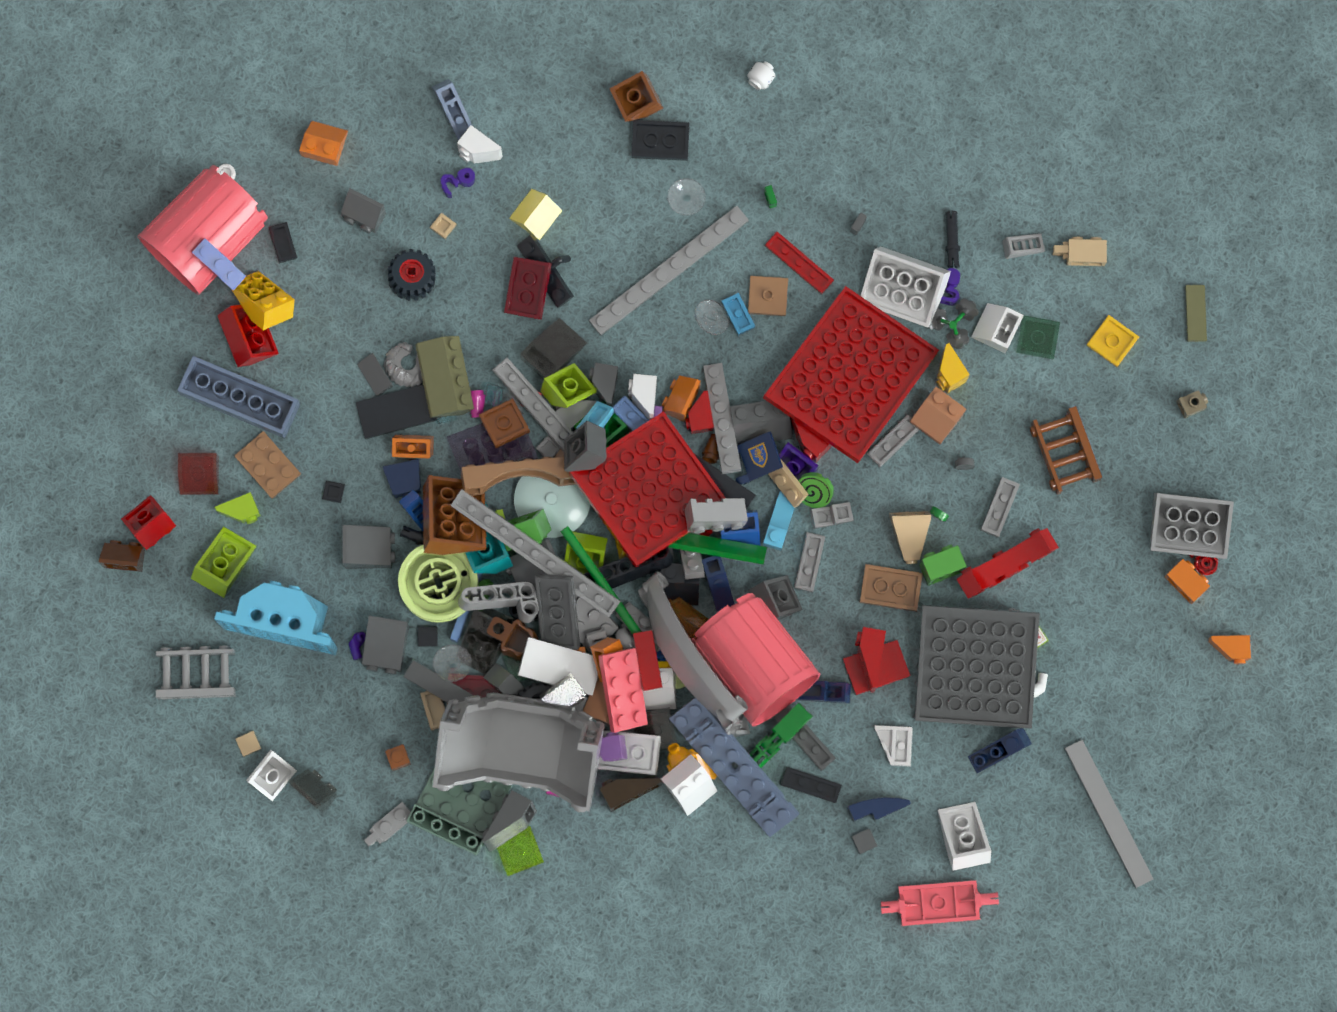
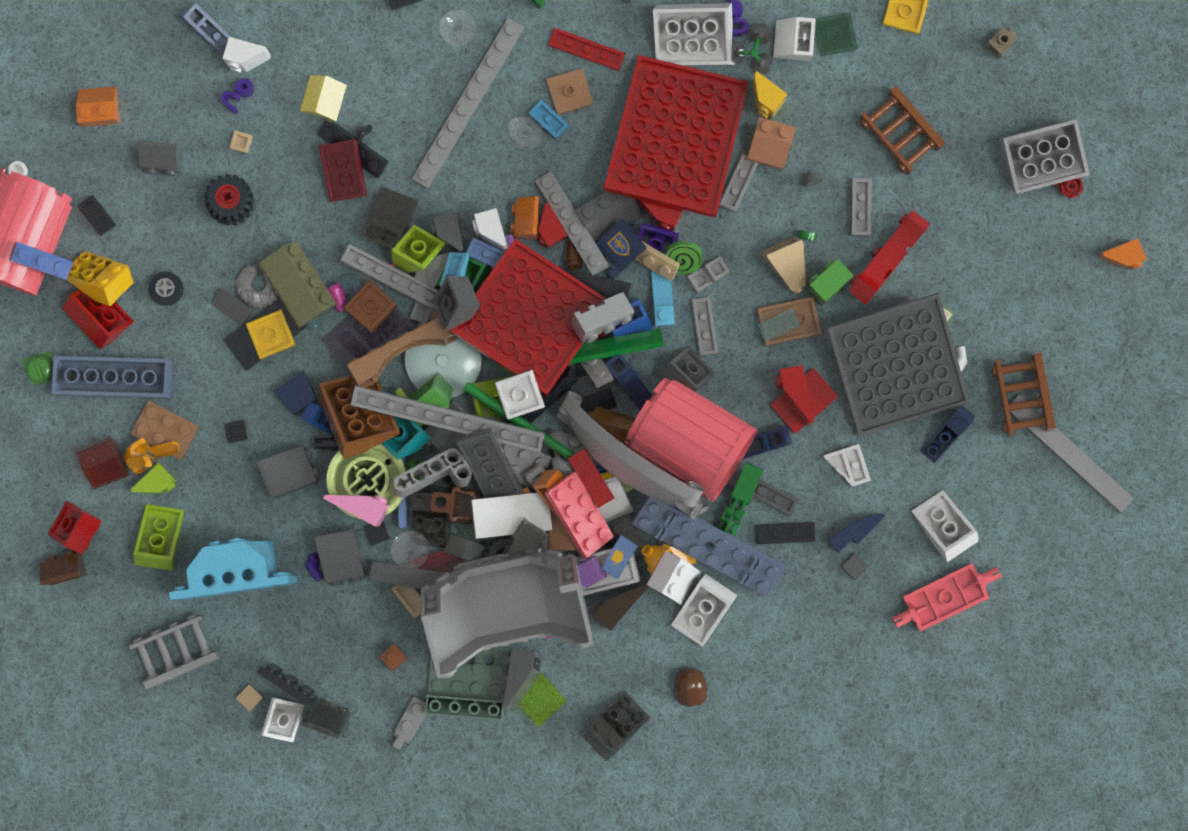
camera: 15 degrees left, 5 degrees up
orange brick [392,435,434,458] -> none
orange brick [1165,559,1210,604] -> none
none -> bright green piece [21,351,53,386]
none -> light orange piece [123,438,180,474]
none -> black wheel [149,271,184,306]
none -> yellow tile [246,310,296,360]
none -> black plate [256,663,317,705]
none -> bright pink slope [323,495,390,527]
none -> white tile [495,370,545,420]
none -> clear smoke slope [580,690,651,761]
none -> medium blue tile [601,536,638,579]
none -> white slope [671,574,737,647]
none -> reddish brown hair [674,668,707,707]
none -> clear light blue tile [757,309,801,342]
none -> dark orange fence [991,353,1056,438]

